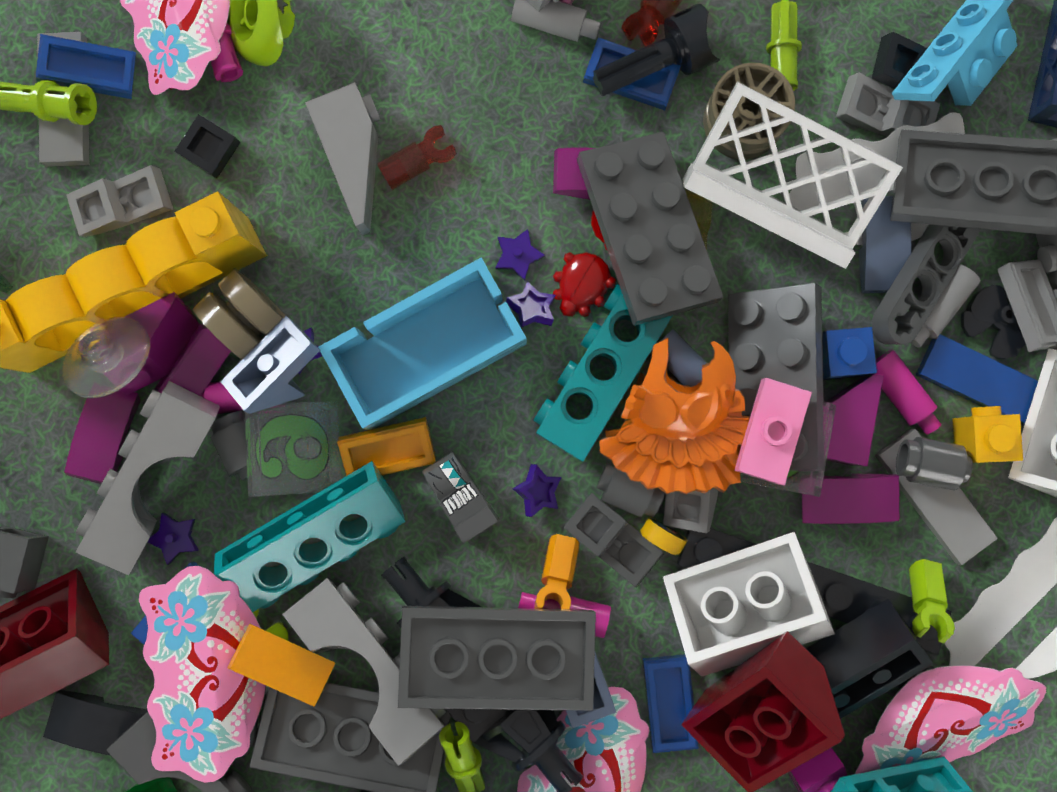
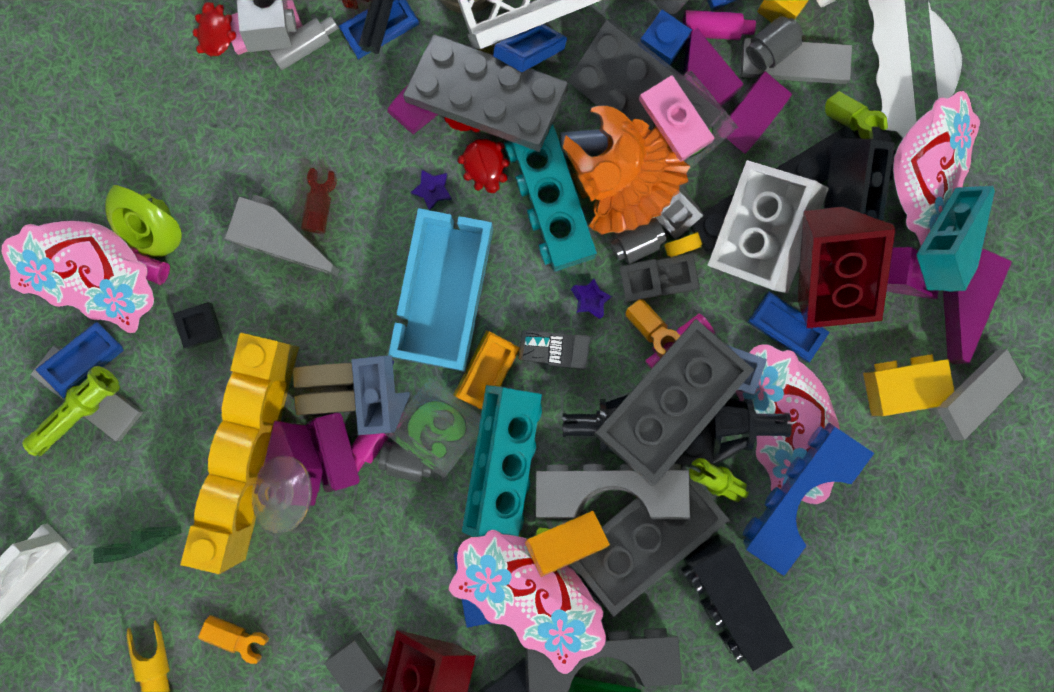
camera: 55 degrees left, 0 degrees up
magenta slope [64,382,141,484] -> none
light grey slope [66,165,173,237] -> none
light grey arch [75,381,220,575] -> none
dark purple piece [148,513,199,565] -> none
piece [505,281,556,328] -> none
none -> blue tile [493,24,567,72]

